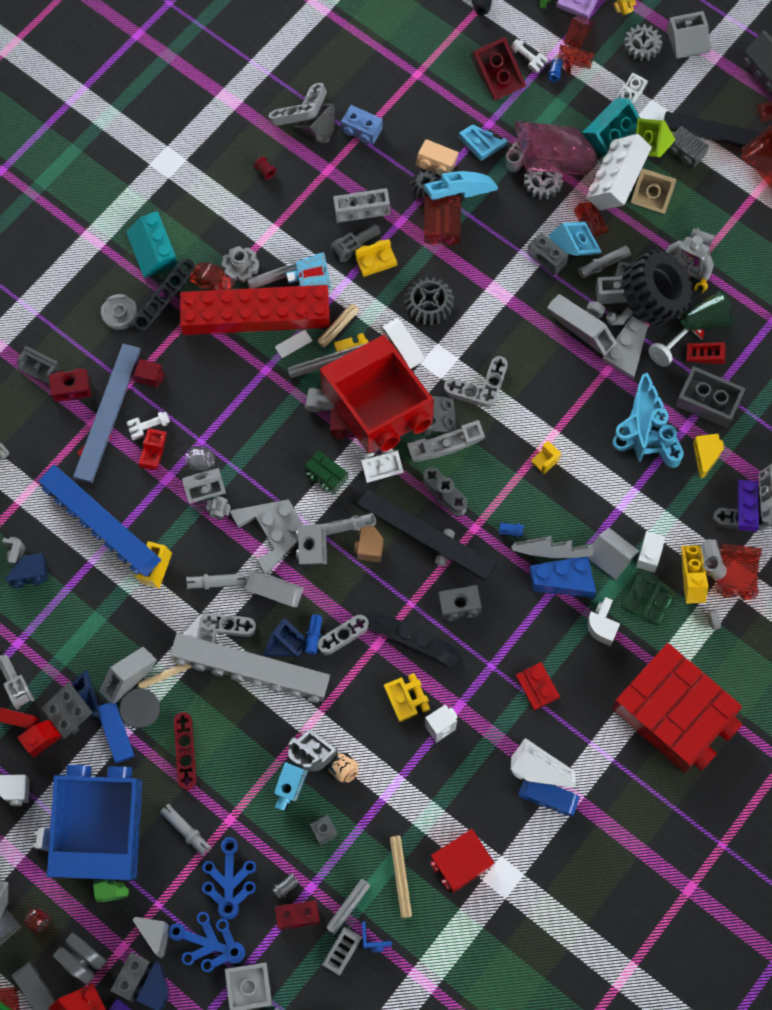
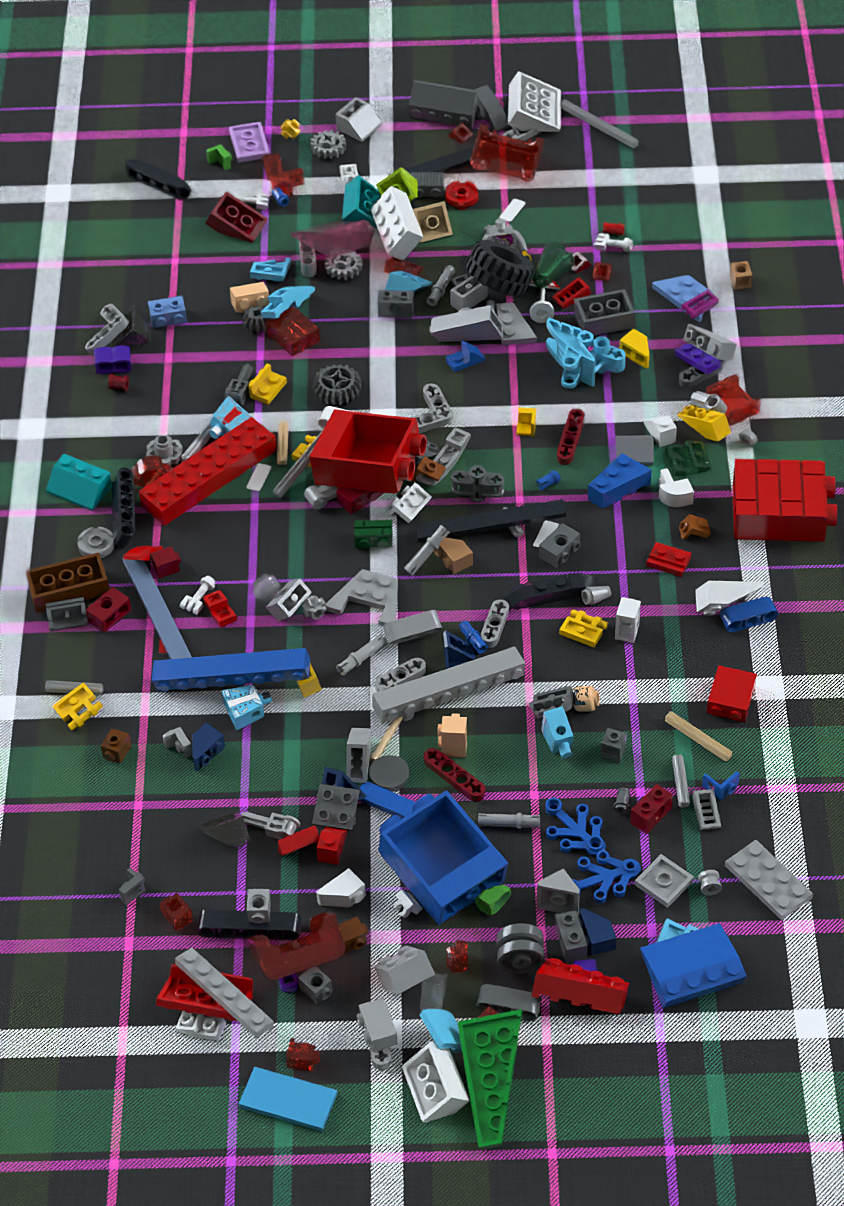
camera: 40 degrees left, 20 degrees down
light grey brick [296,524,327,565] -> none
light grey brick [333,188,390,223] -> none
light grey slope [511,536,594,558] -> none
none -> reddish brown brick [25,552,110,613]
none -> dark purple brick [94,346,132,374]
none -> red slope [123,545,163,561]
none -> medium azure torso [222,685,272,730]
none -> dark orange bracket [413,456,446,482]
none -> light nougat brick [437,714,467,757]
none -> red plate [445,181,479,210]
none -> blue slope [446,341,485,372]
none -> white sticker [499,199,525,222]
none -> white sticker [533,520,559,547]
none -> dark red beam [557,408,585,465]
none -> dark red slope [566,251,592,273]
none -> light grey cone [581,586,611,606]
none -> clear red slope [592,262,613,281]
none -> dark orange bracket [679,514,711,540]

